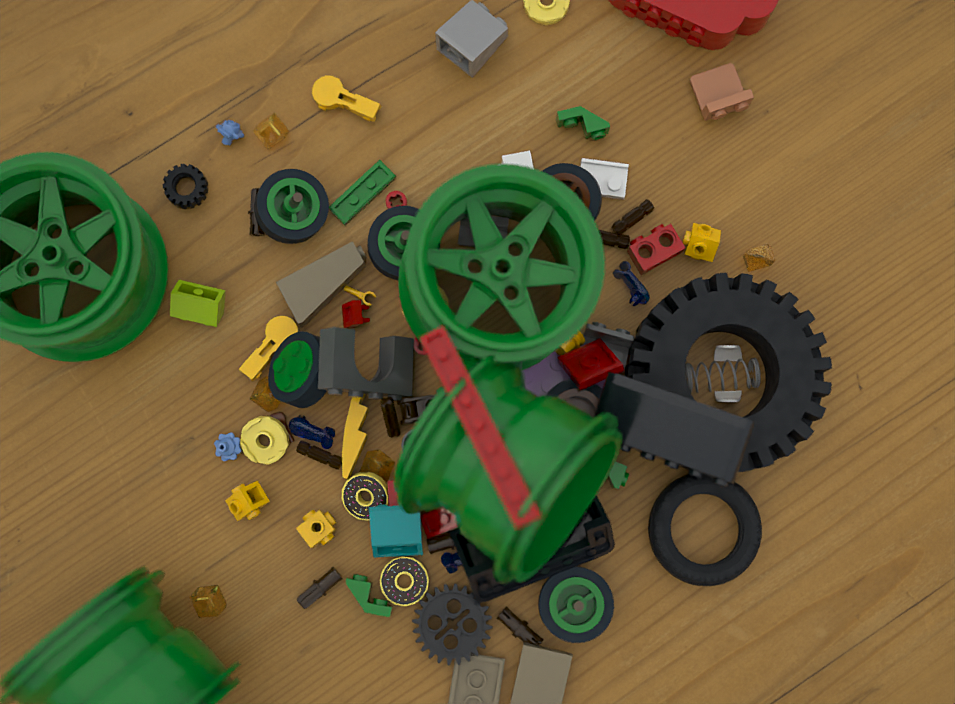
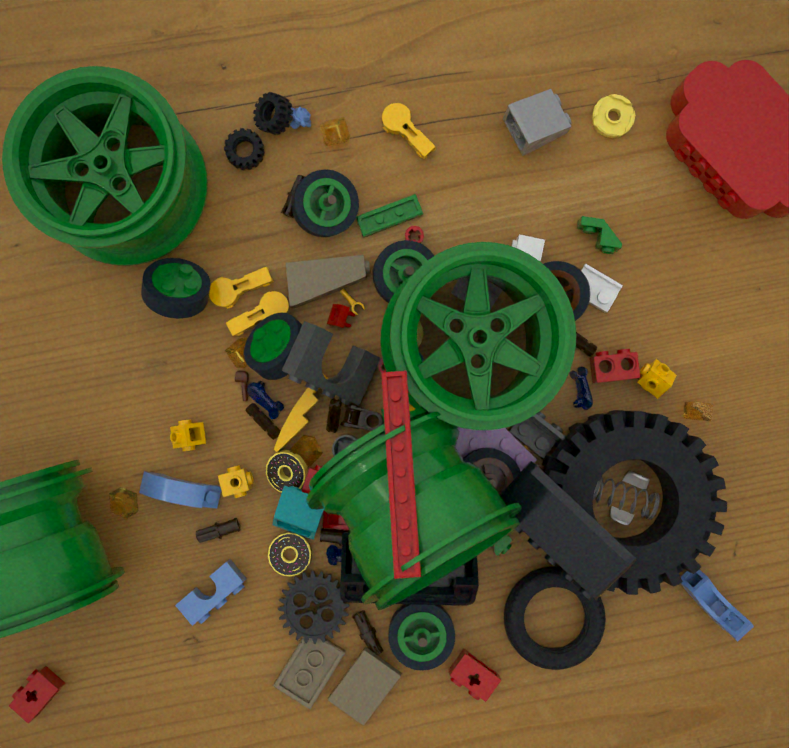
camera: 20 degrees right, 5 degrees up
lime brick [170,280,226,327] -> none
medium blue plant [214,432,242,461] -> none
light yellow tile [240,416,289,464] -> none
green slope [346,574,393,617] -> none
red tile [557,338,624,390] -> none
dark brown axle [612,199,654,235] -> none
nougat bracket [690,63,754,121] -> none
none -> medium blue arch [139,471,221,509]
none -> wheel [141,258,211,319]
none -> medium blue arch [175,559,247,626]
none -> yellow piece [209,267,274,309]
none -> black tyre [253,92,293,135]
none -> red brick [449,649,501,702]
none -> medium blue arch [681,570,754,642]

